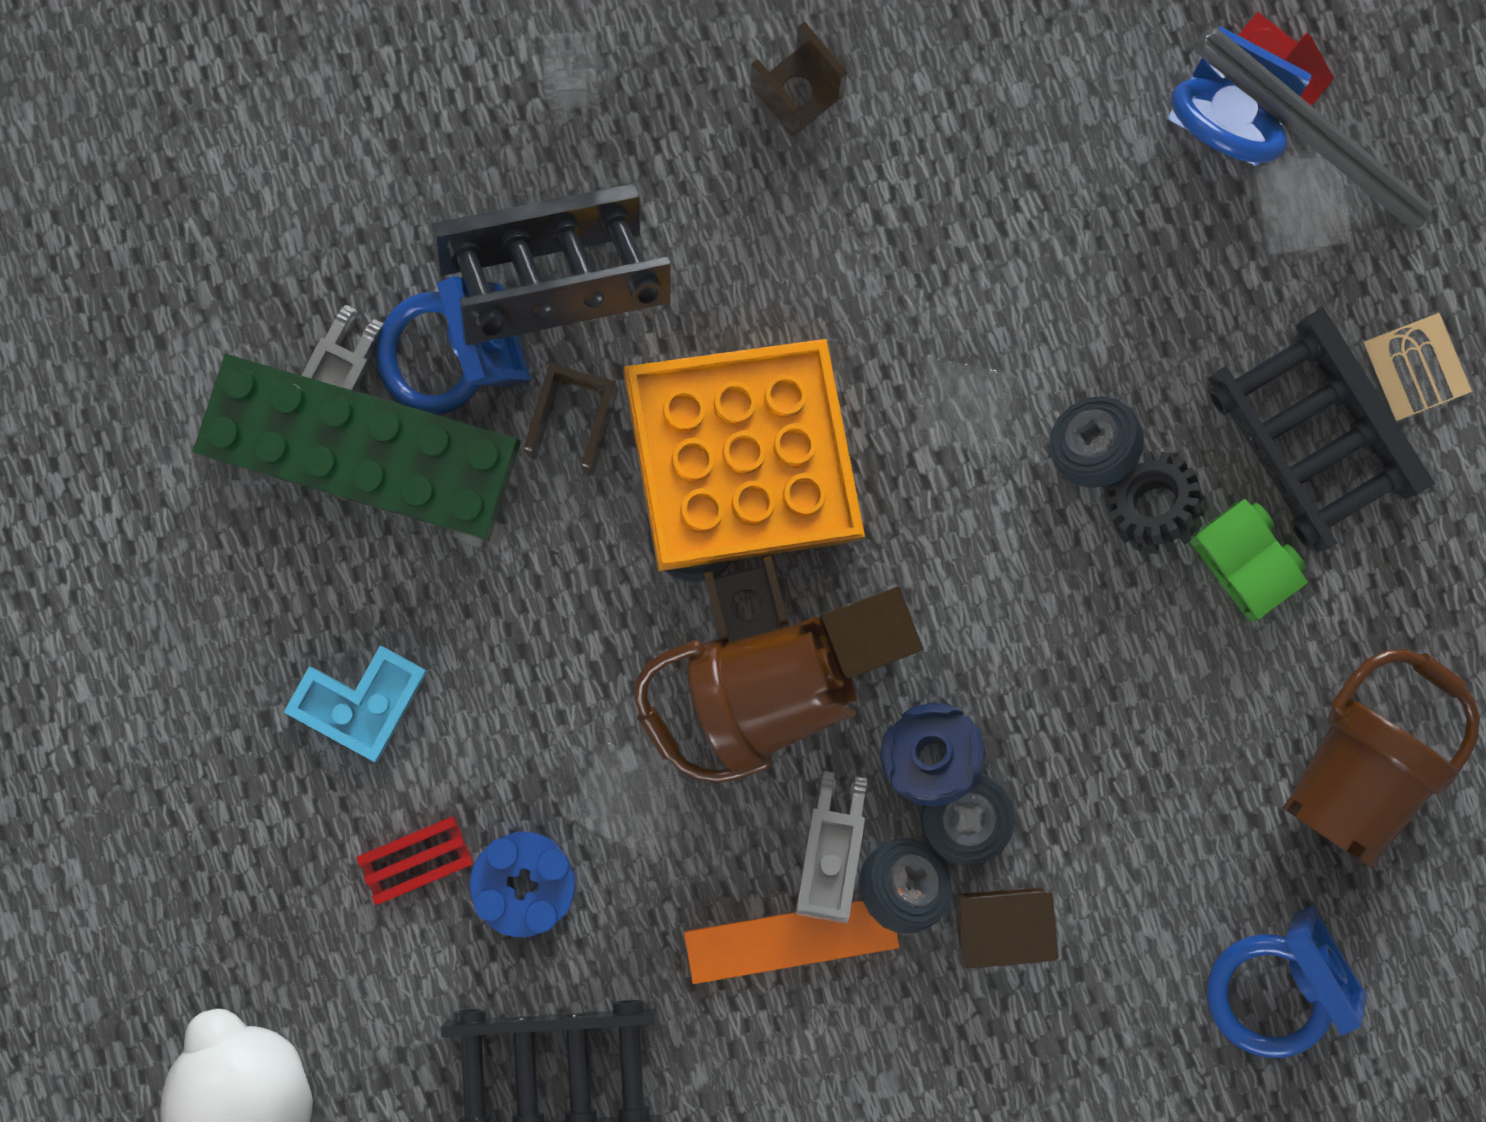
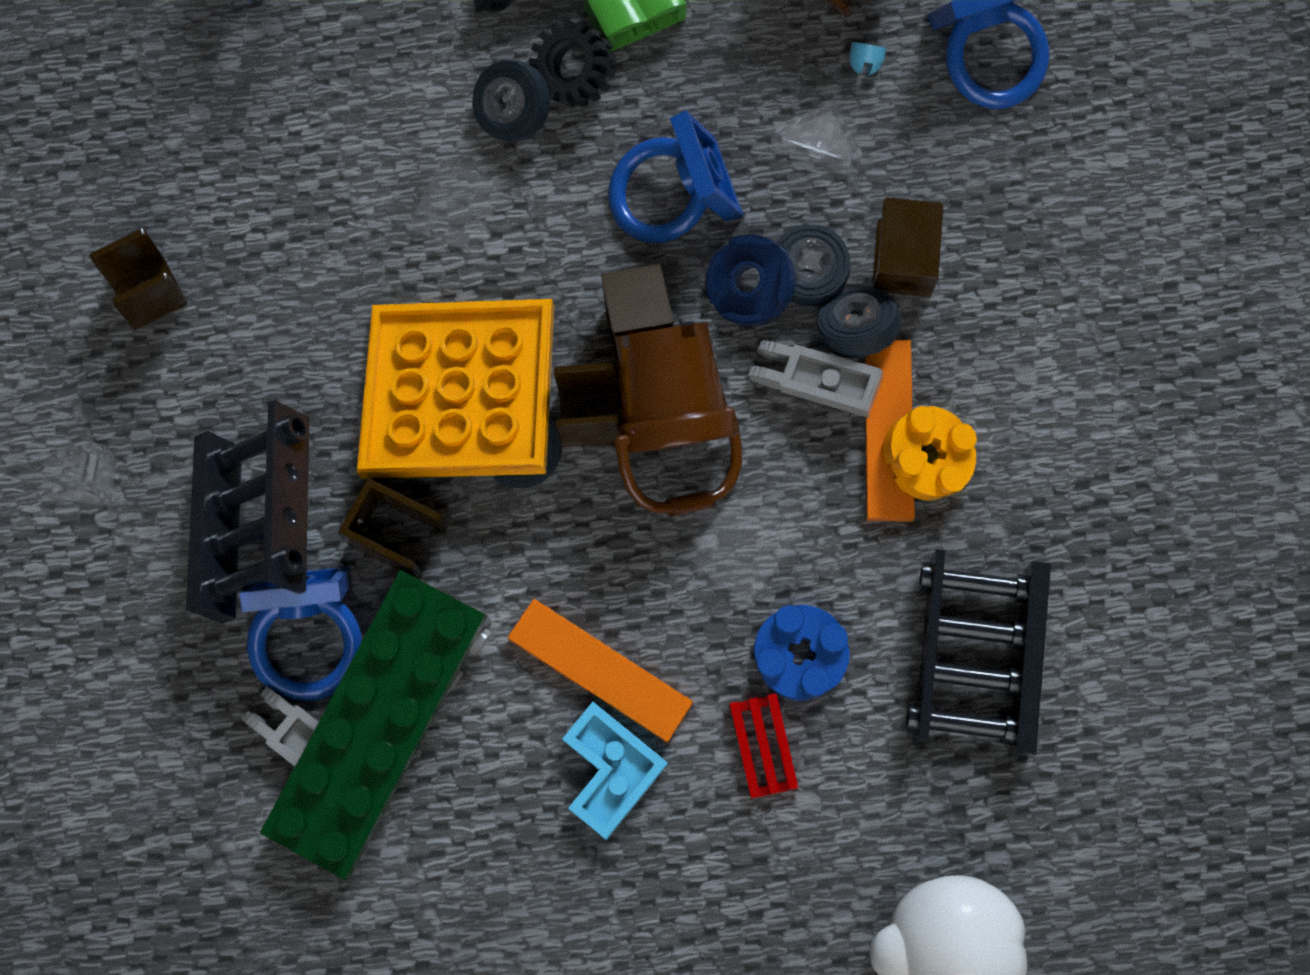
camera: 80 degrees left, 10 degrees down
none -> orange tile [507,599,694,743]
none -> blue tile [608,110,744,243]
none -> clear slope [772,101,863,178]
none -> medium azure hinge [849,42,886,75]
none -> light orange plate [883,406,977,501]

